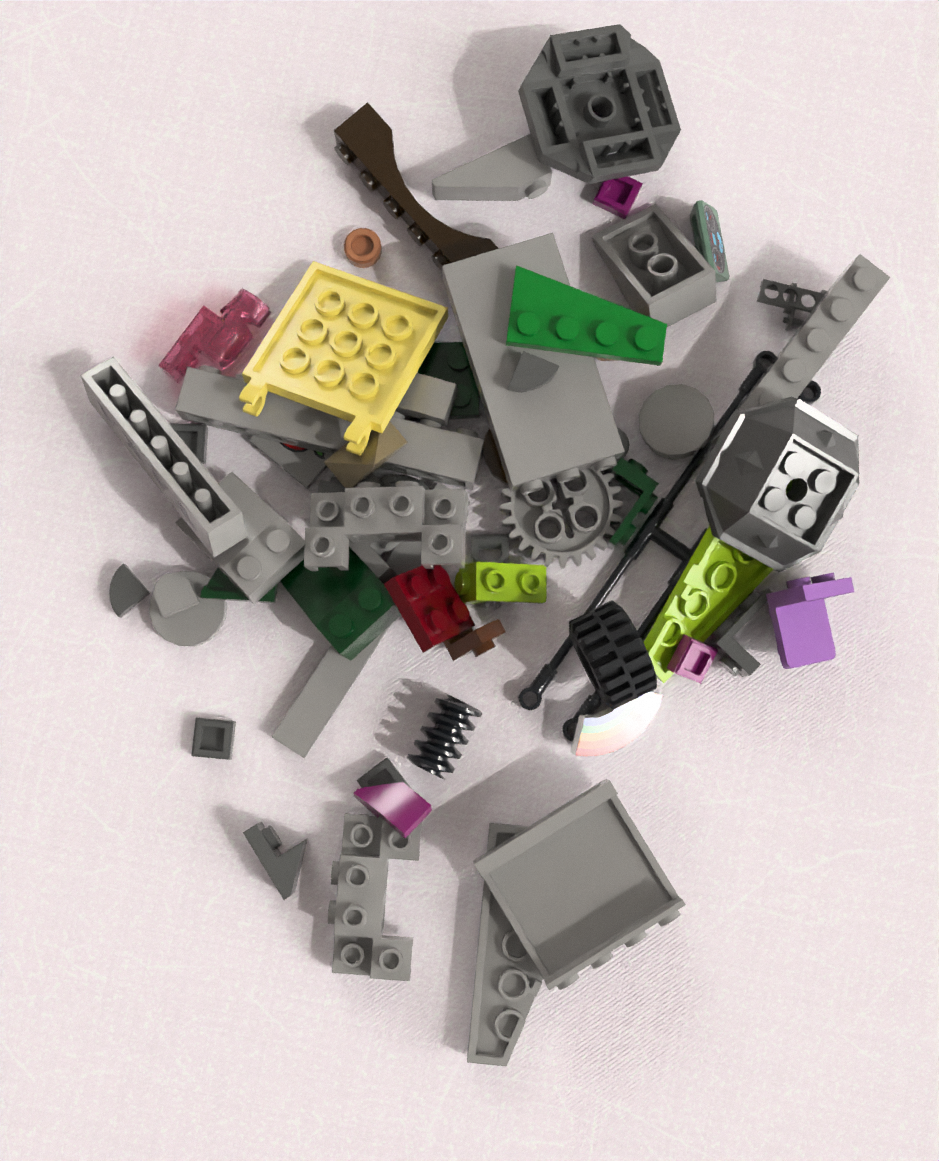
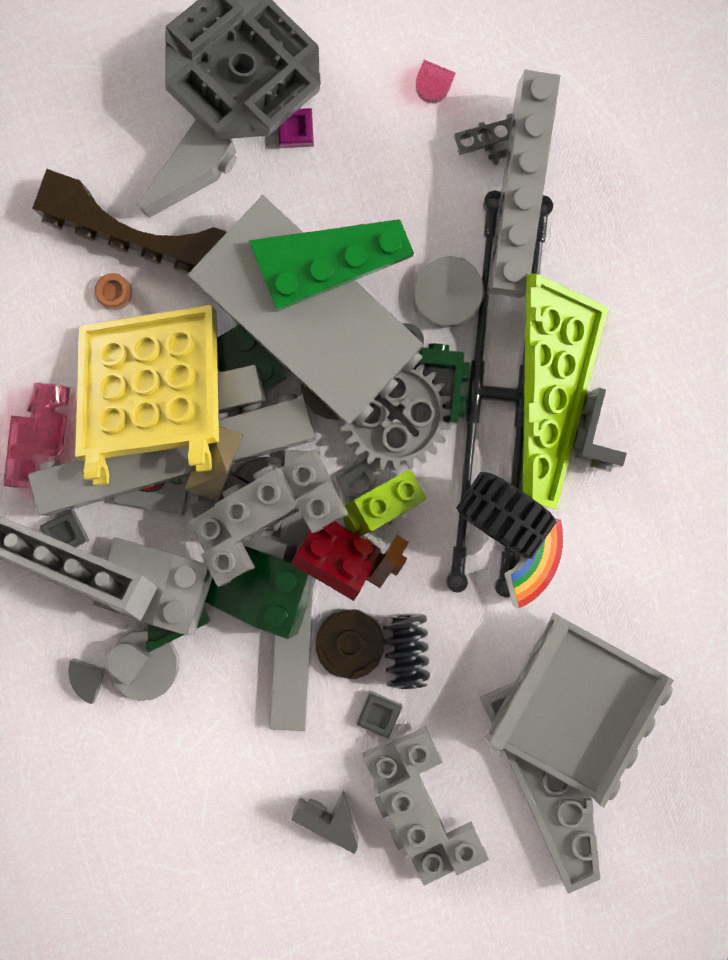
camera: 30 degrees left, 5 degrees up
dark grey tile [191,718,236,760] -> none
magenta slope [353,782,432,838] -> none
dark grey tile [507,351,559,393] -> none
light grey slope [592,204,716,327] -> none
magenta tile [667,634,718,684] -> none
sand green slope [689,200,730,283] -> none
dark grey piece [695,397,860,572] -> none
medium lavender bracket [766,573,854,669] -> none
none -> dark brown tile [315,609,384,679]
none -> clear pink tile [415,59,456,103]

